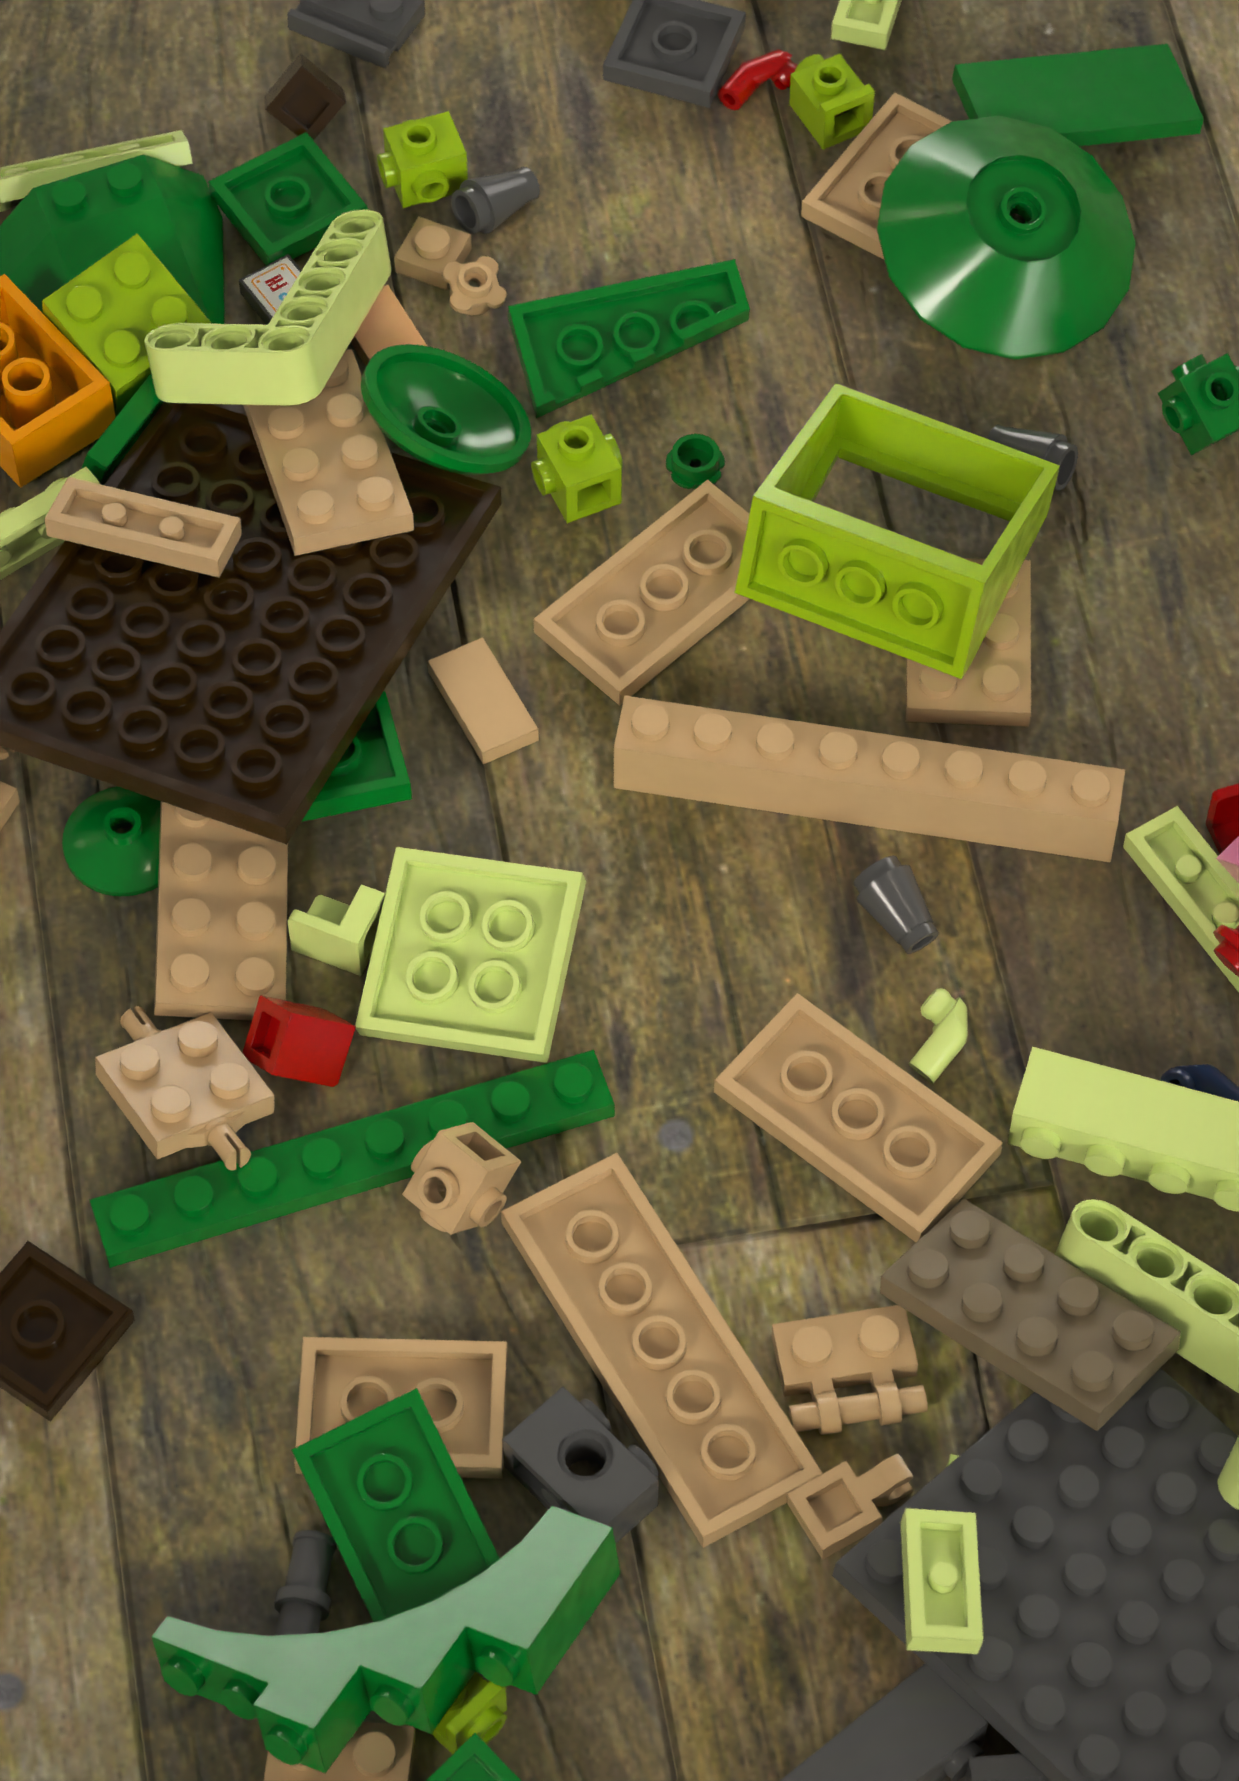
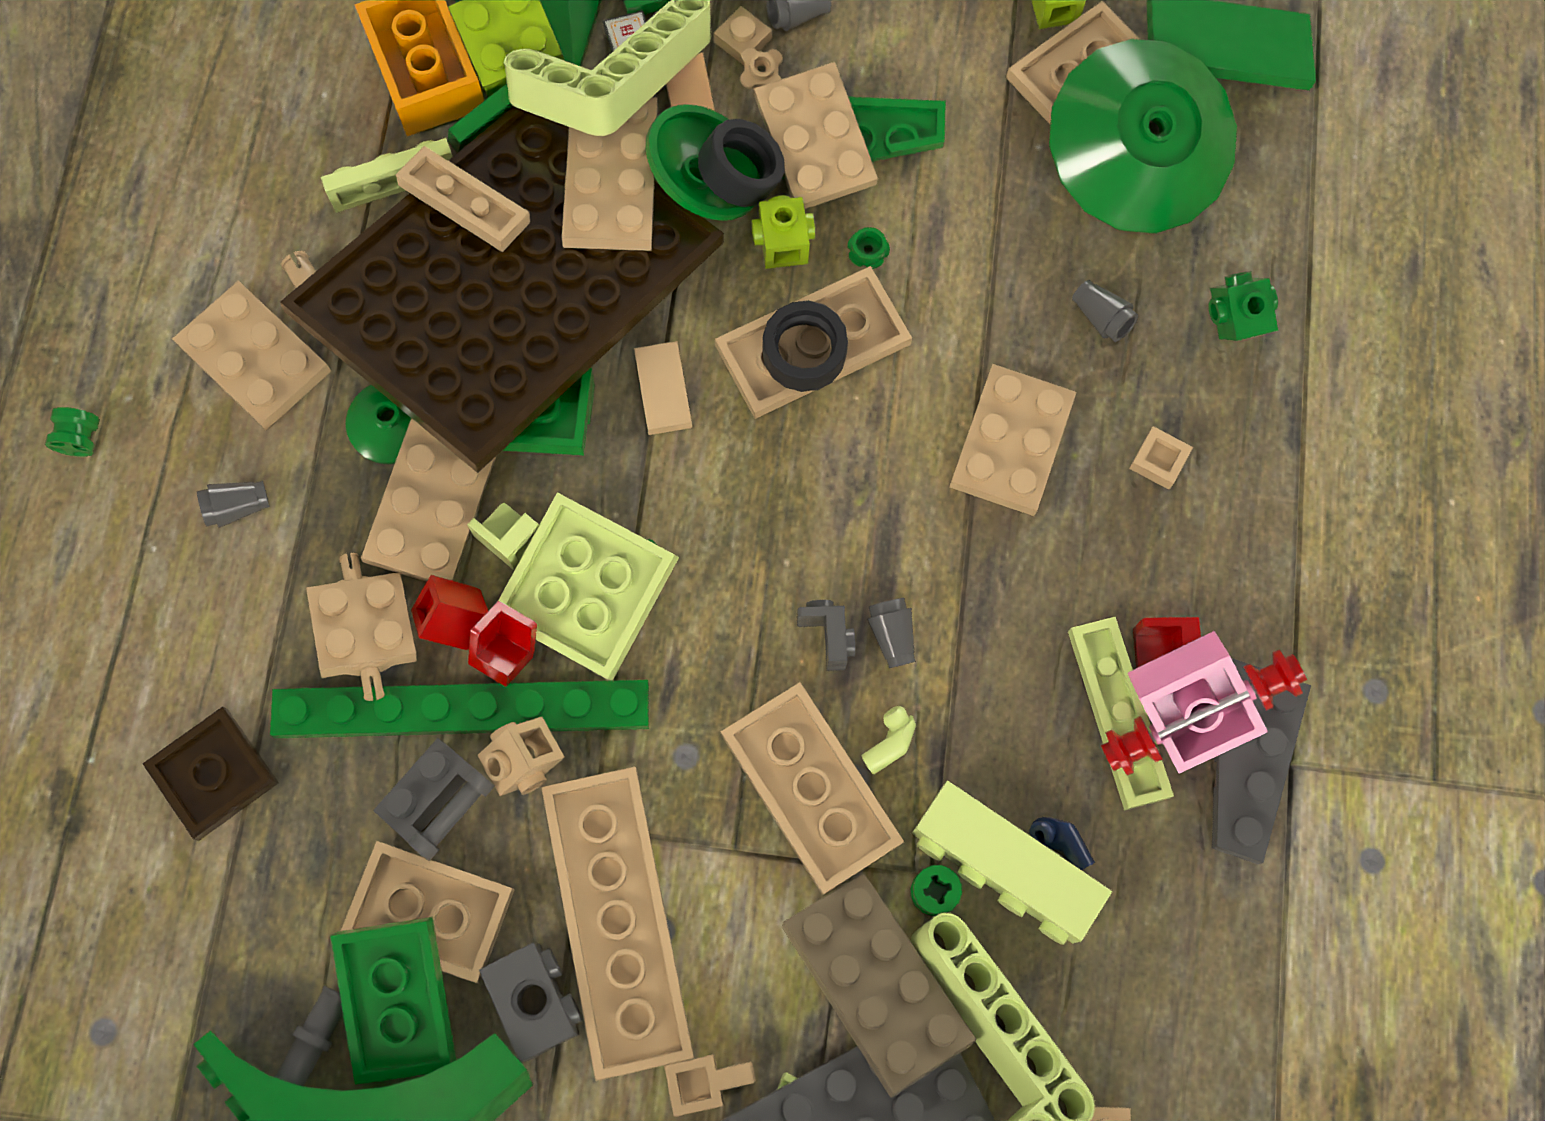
camera: 15 degrees right, 15 degrees up
tan brick [614,696,1125,862] -> none
lime windscreen [735,383,1060,679] -> none
tan plate [771,1305,928,1435] -> none
none -> dark grey plate [373,738,495,861]
none -> red panel [468,601,537,687]
none -> black tyre [698,119,785,207]
none -> tan plate [754,62,878,209]
none -> black tyre [762,300,848,392]
none -> dark grey bracket [797,600,855,671]
none -> green wheel [910,865,962,916]
none -> tan plate [1129,426,1193,490]

